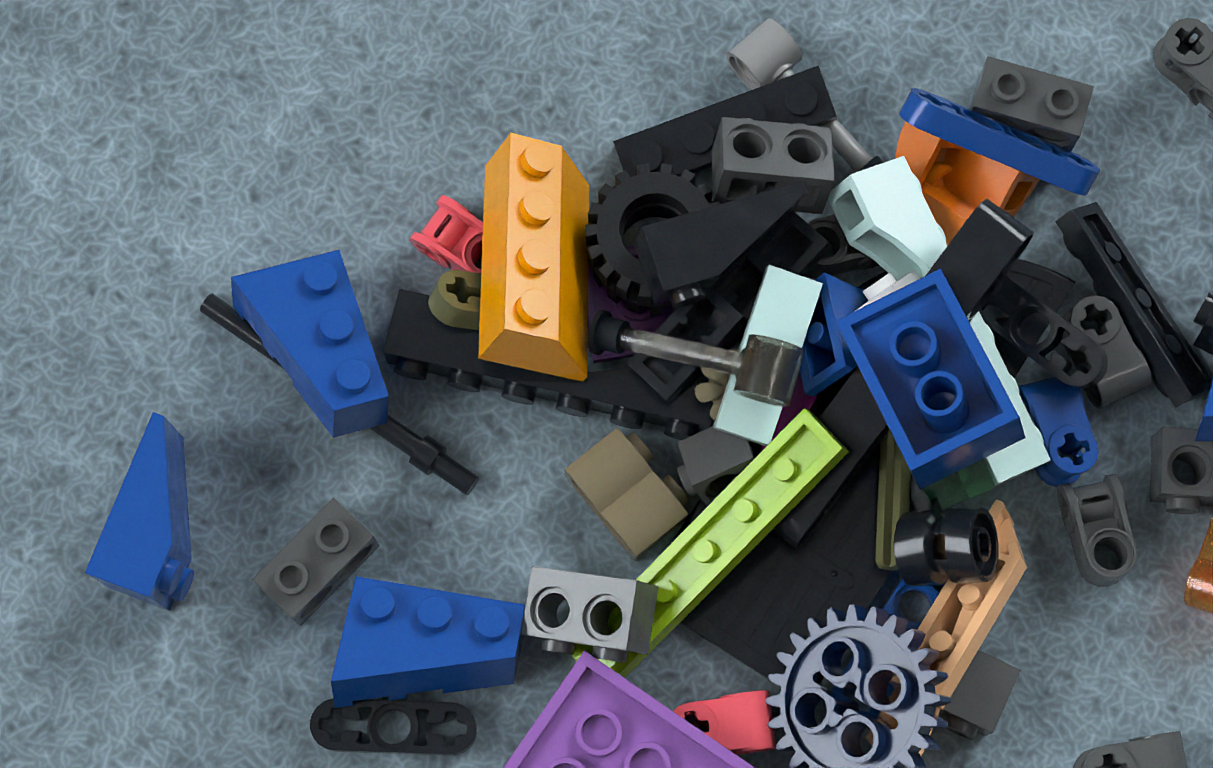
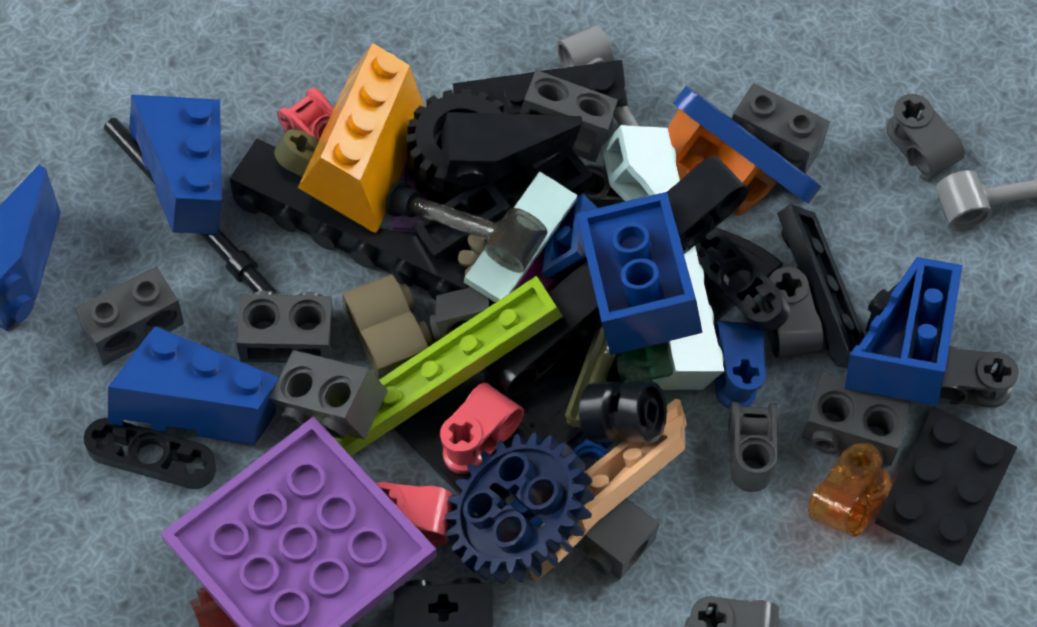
camera: 10 degrees right, 15 degrees down
none -> dark grey brick [236,291,334,363]
none -> coral piece [440,383,524,474]

